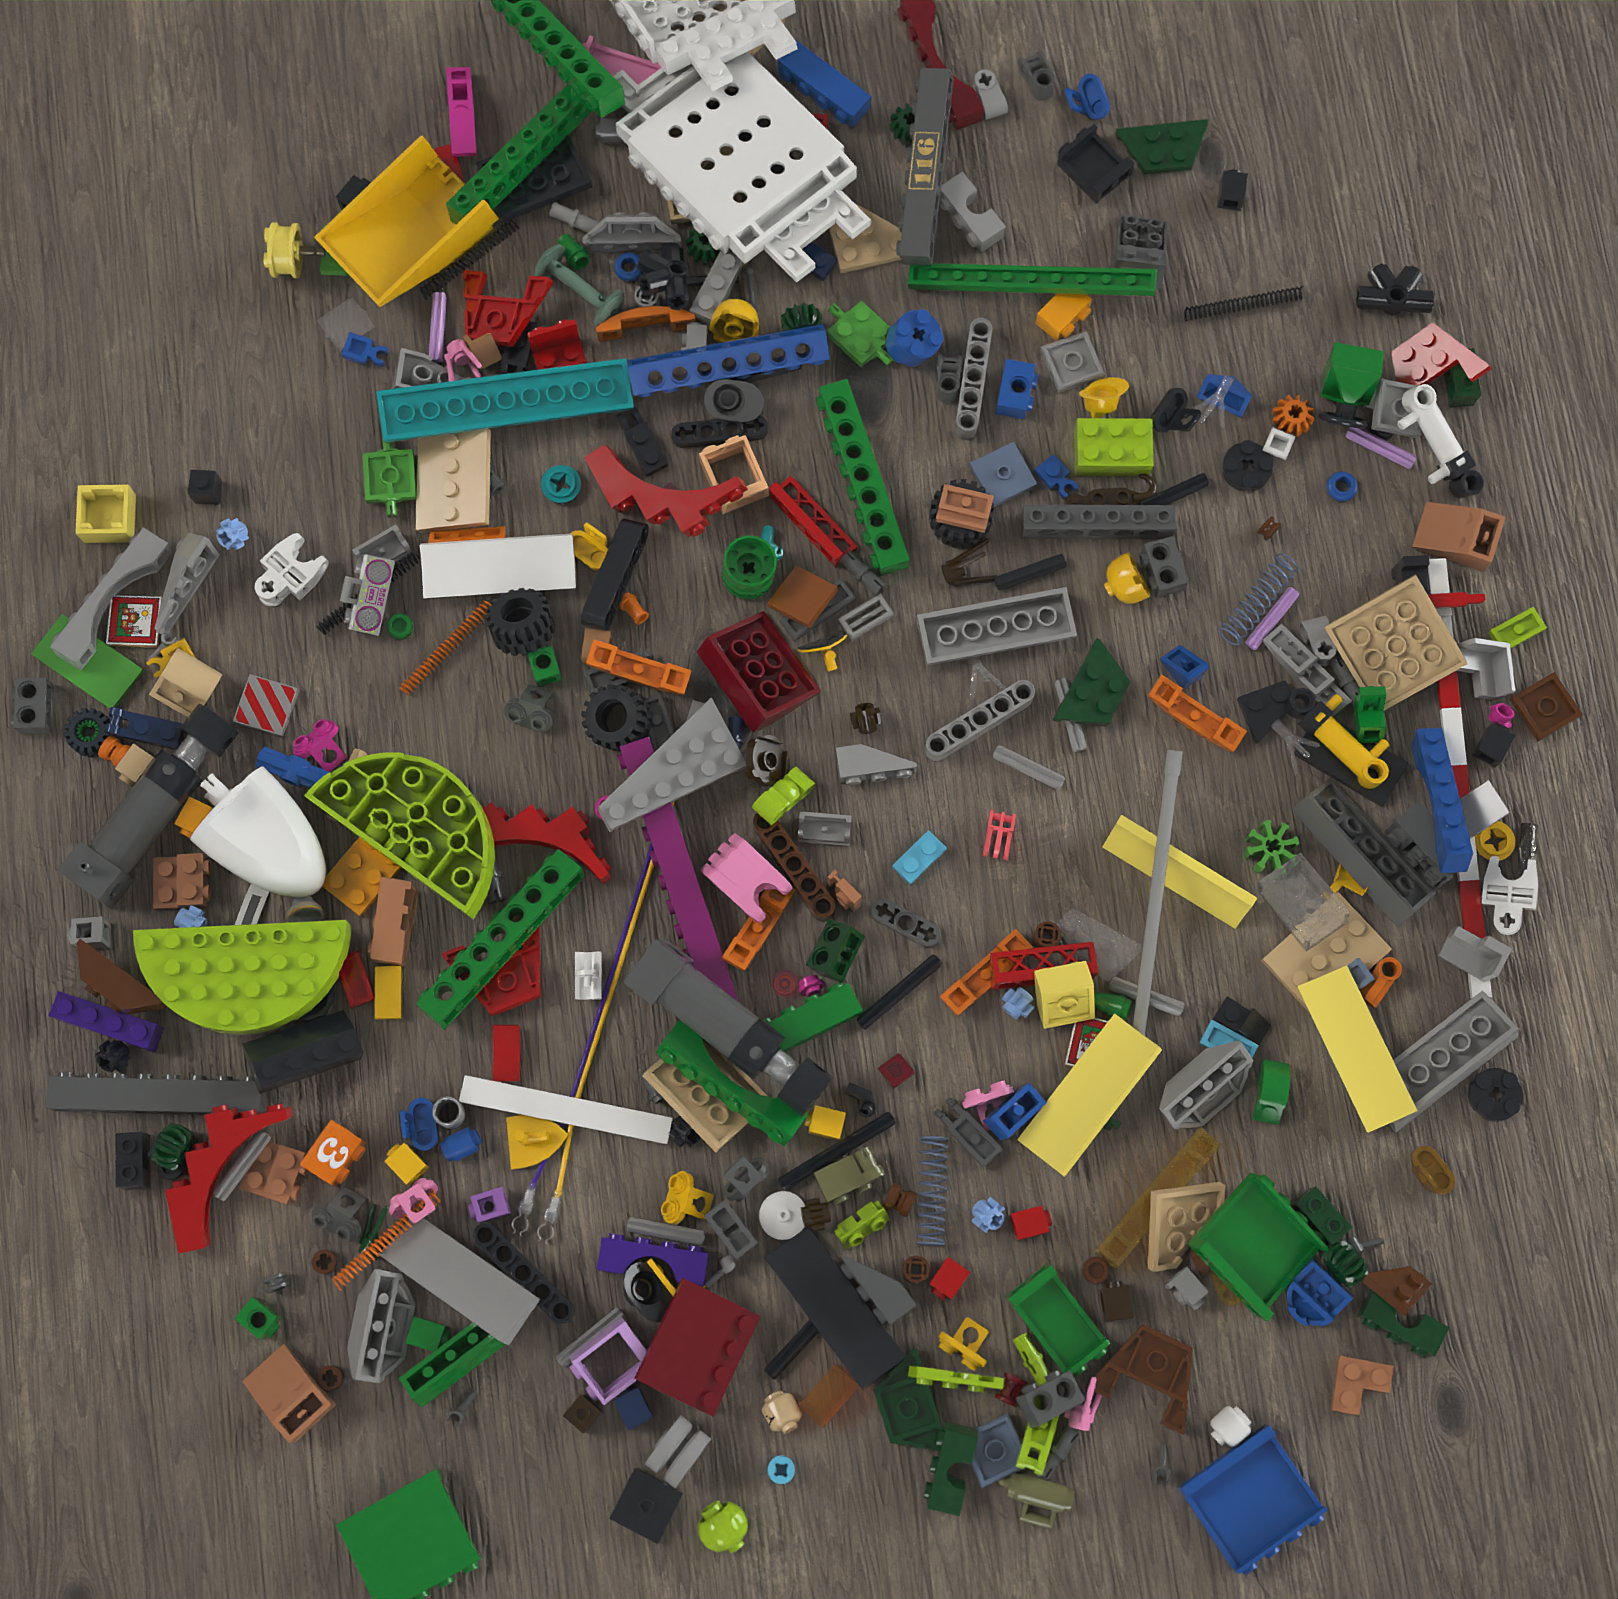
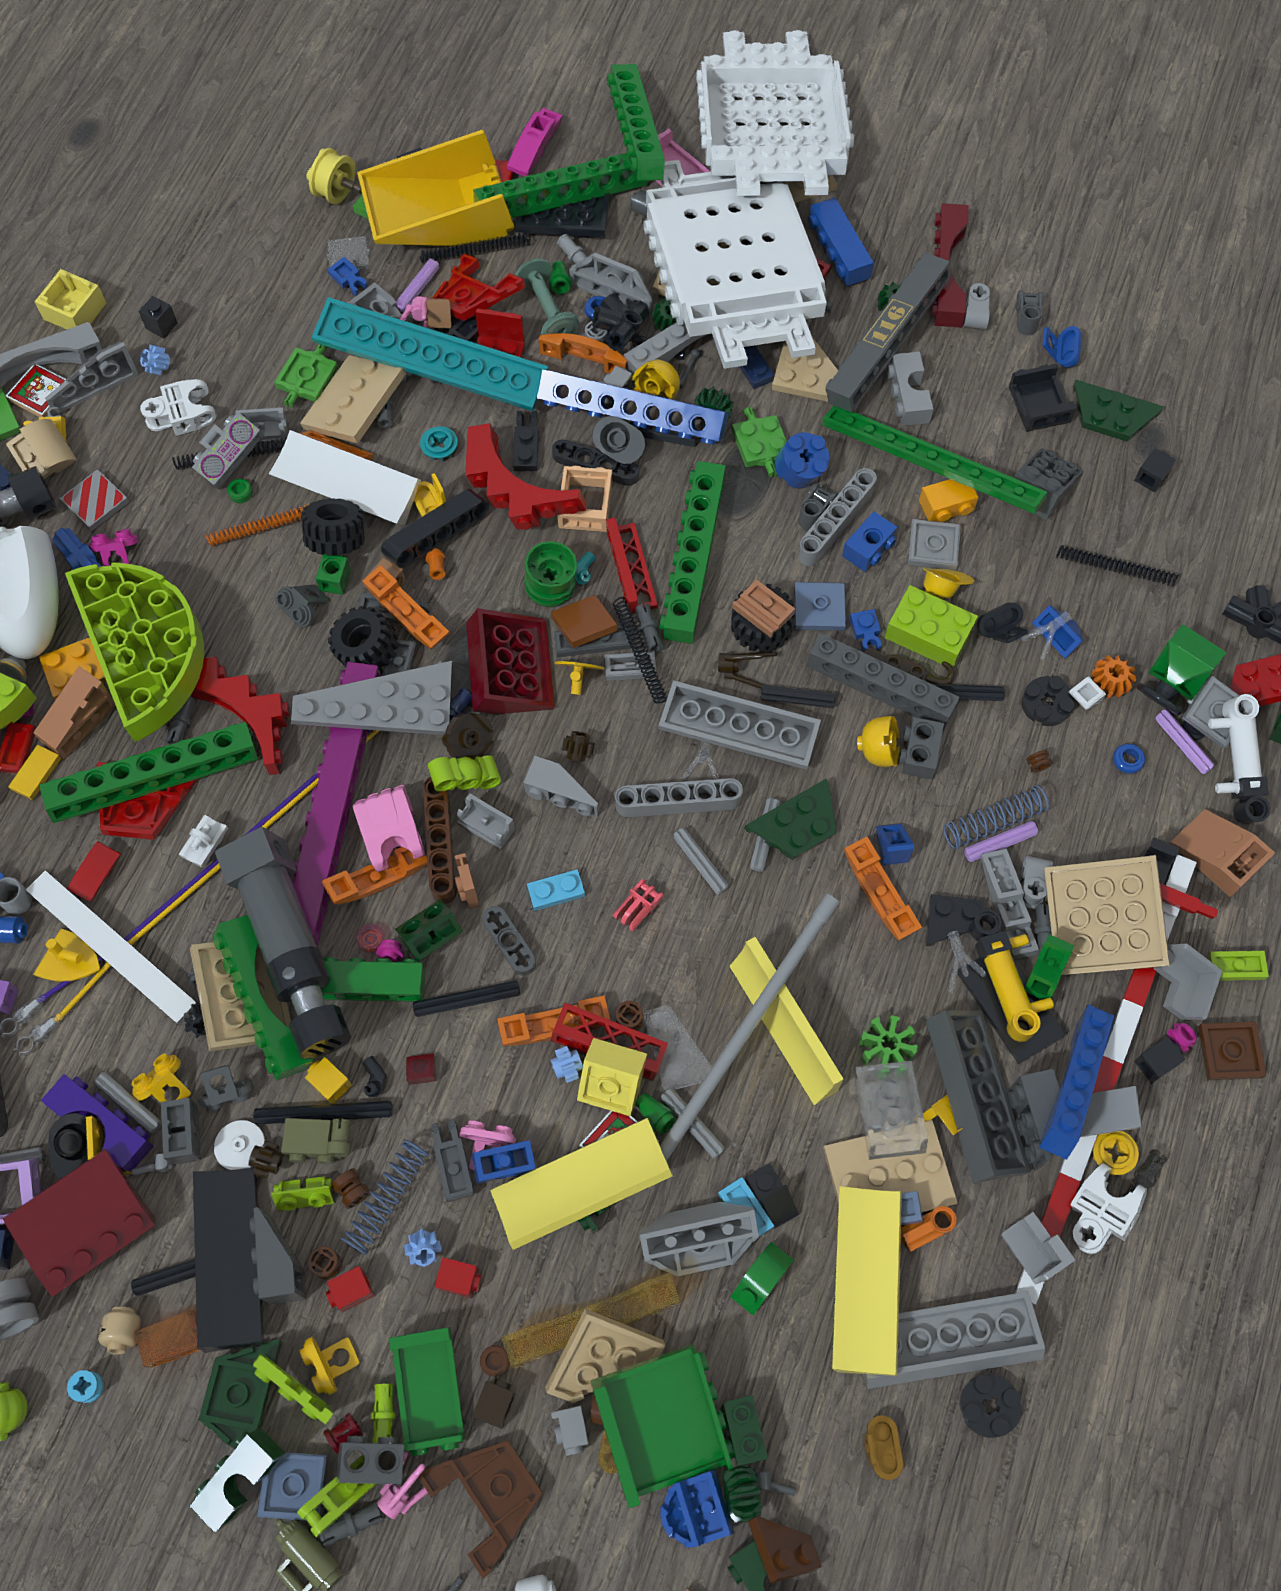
camera: 30 degrees right, 10 degrees down
none -> black piece [612,597,668,704]

